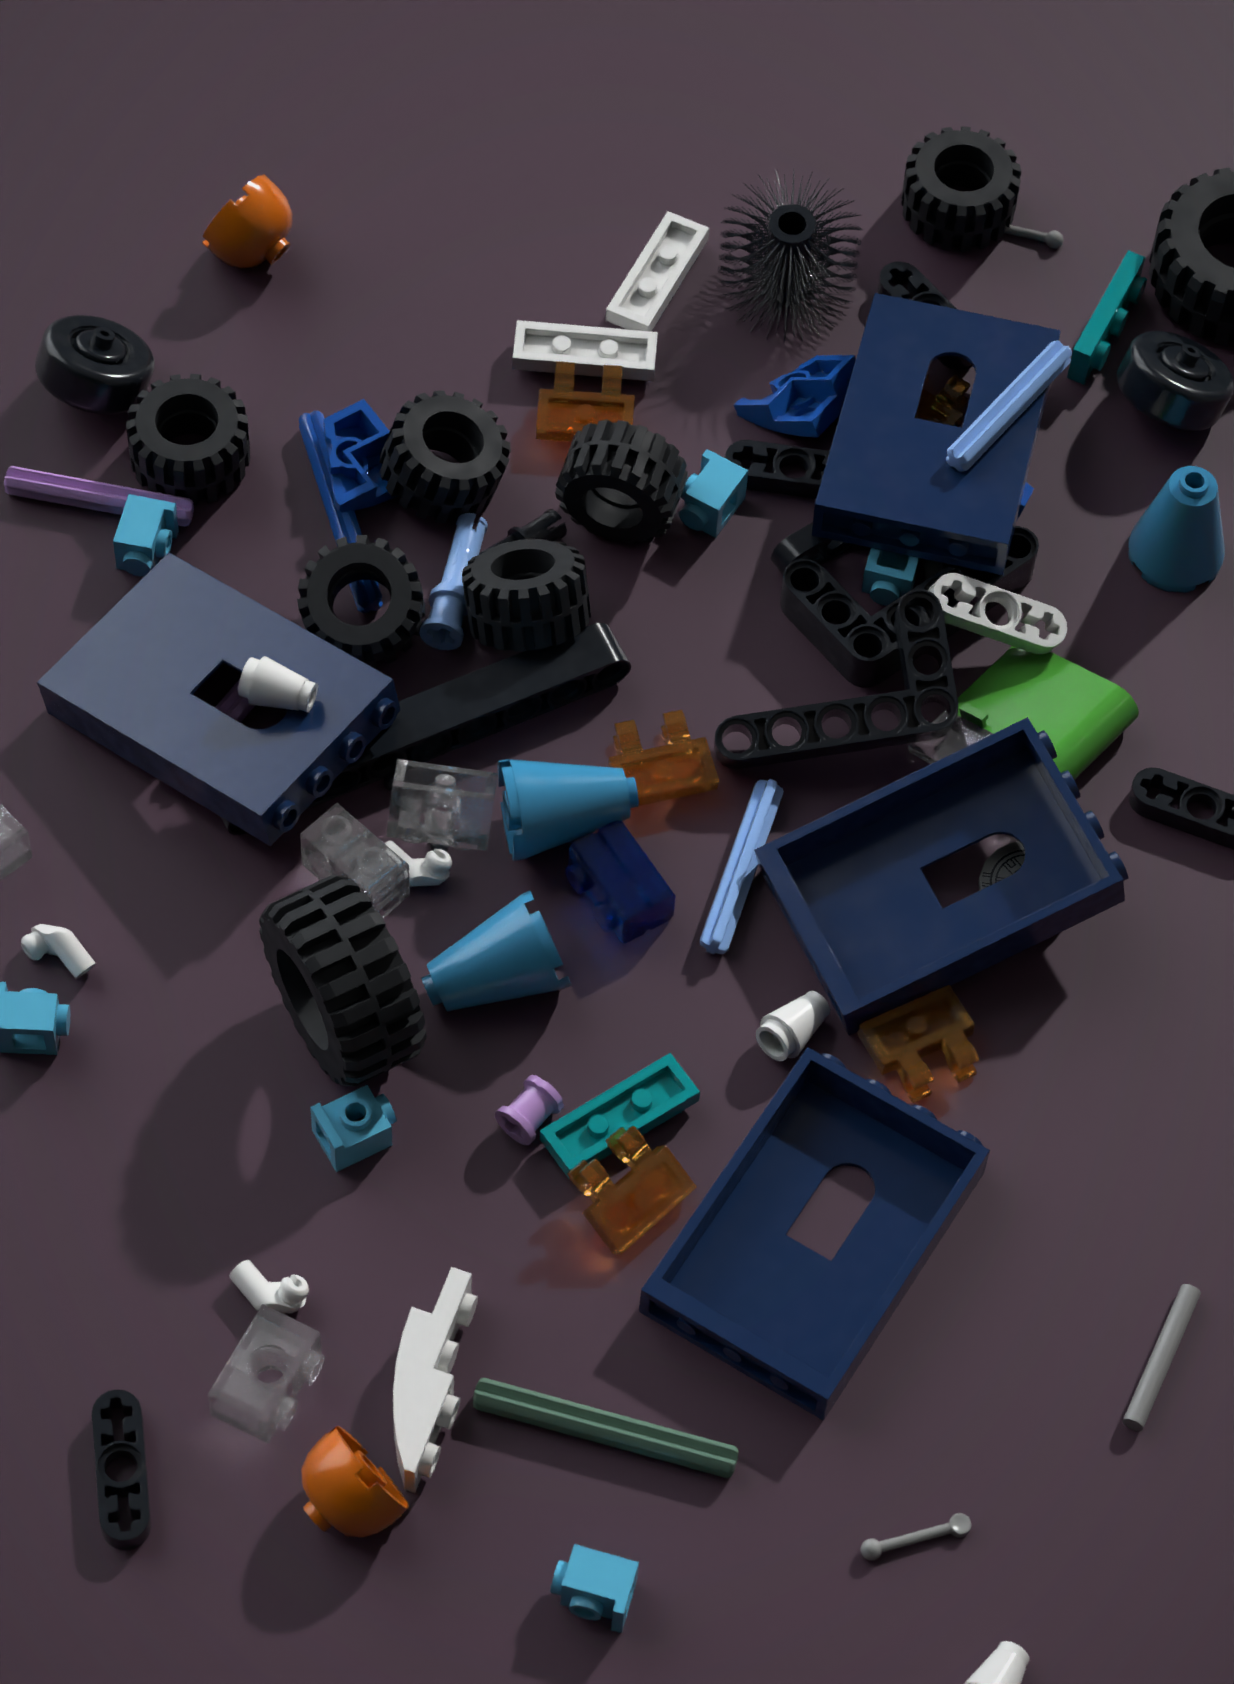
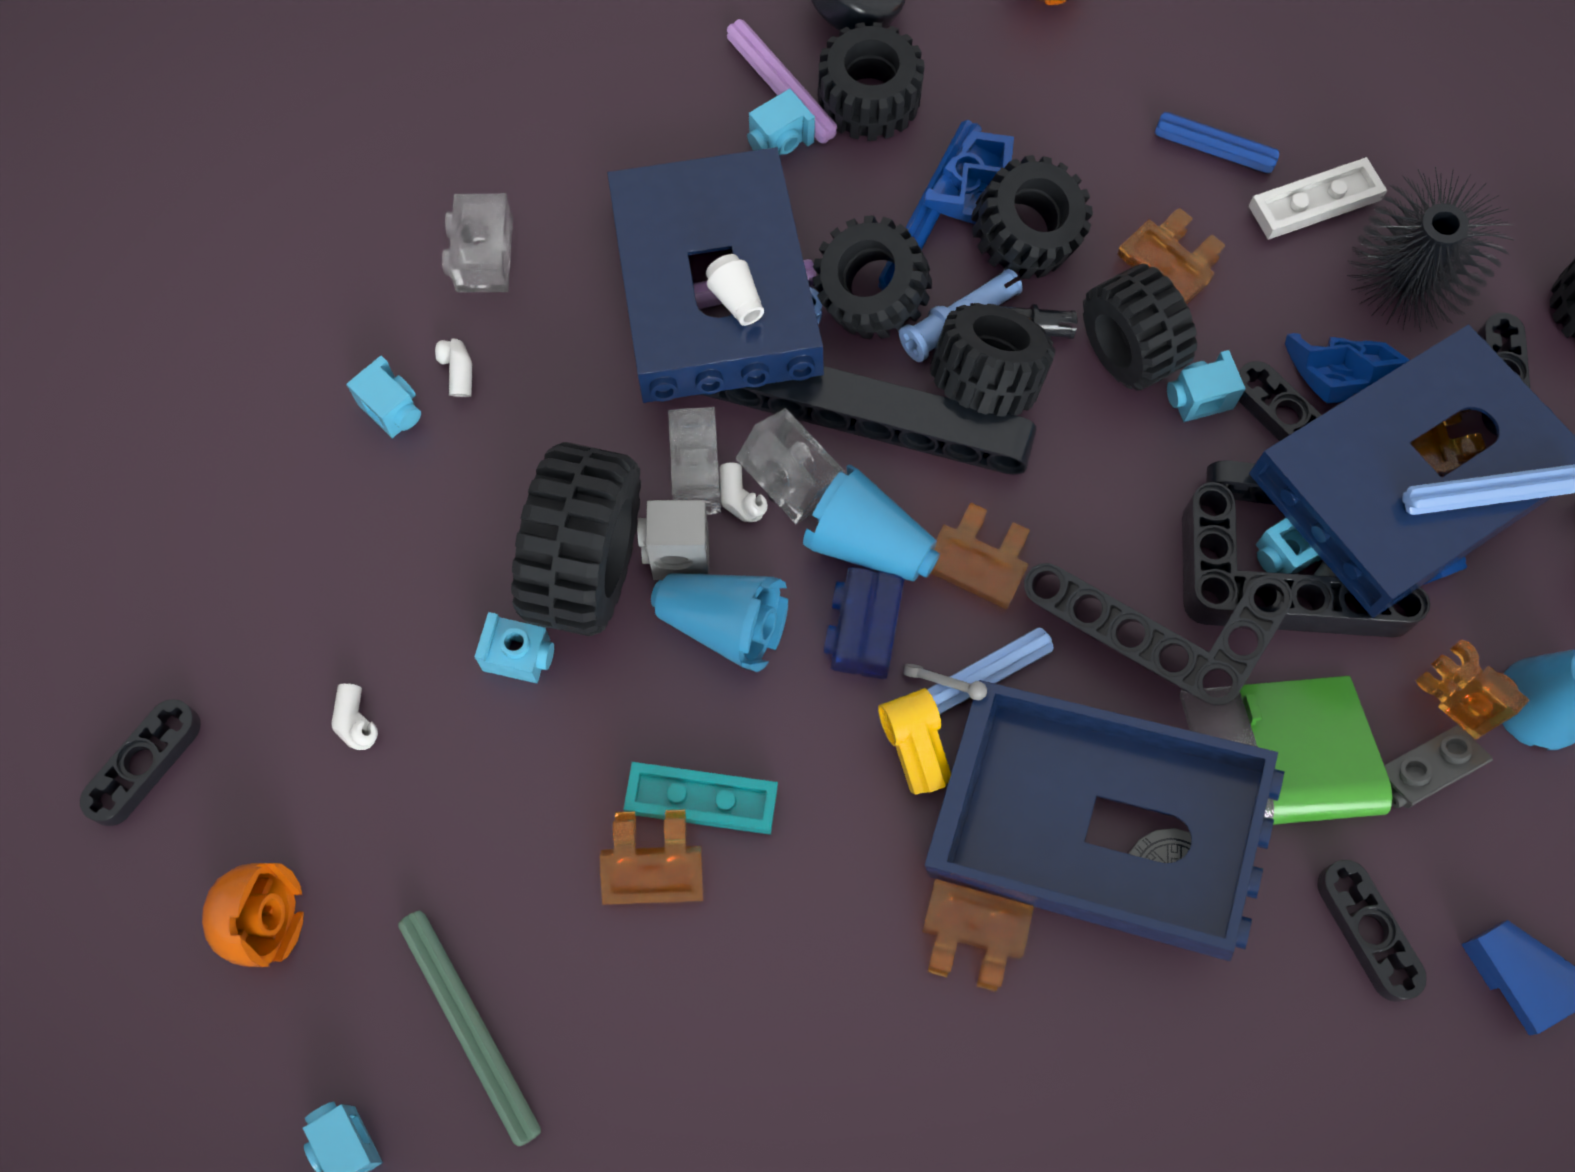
camera: 45 degrees right, 10 degrees up
clear brick [208,1304,325,1443] -> none
white slope [393,1267,478,1493] -> none
lavender bush [495,1075,564,1145] -> none
white plate [512,320,658,381] -> none
dark blue panel [639,1047,990,1421] -> none
white cone [756,991,830,1061] -> none
white beam [928,573,1067,654] -> none
none -> light grey brick [637,500,709,580]
none -> yellow piece [878,688,951,795]
none -> light grey hinge [903,664,987,701]
none -> blue axle [1155,112,1280,174]
none -> dark grey hinge [1384,725,1493,809]
none -> clear orange plate [1416,639,1530,739]

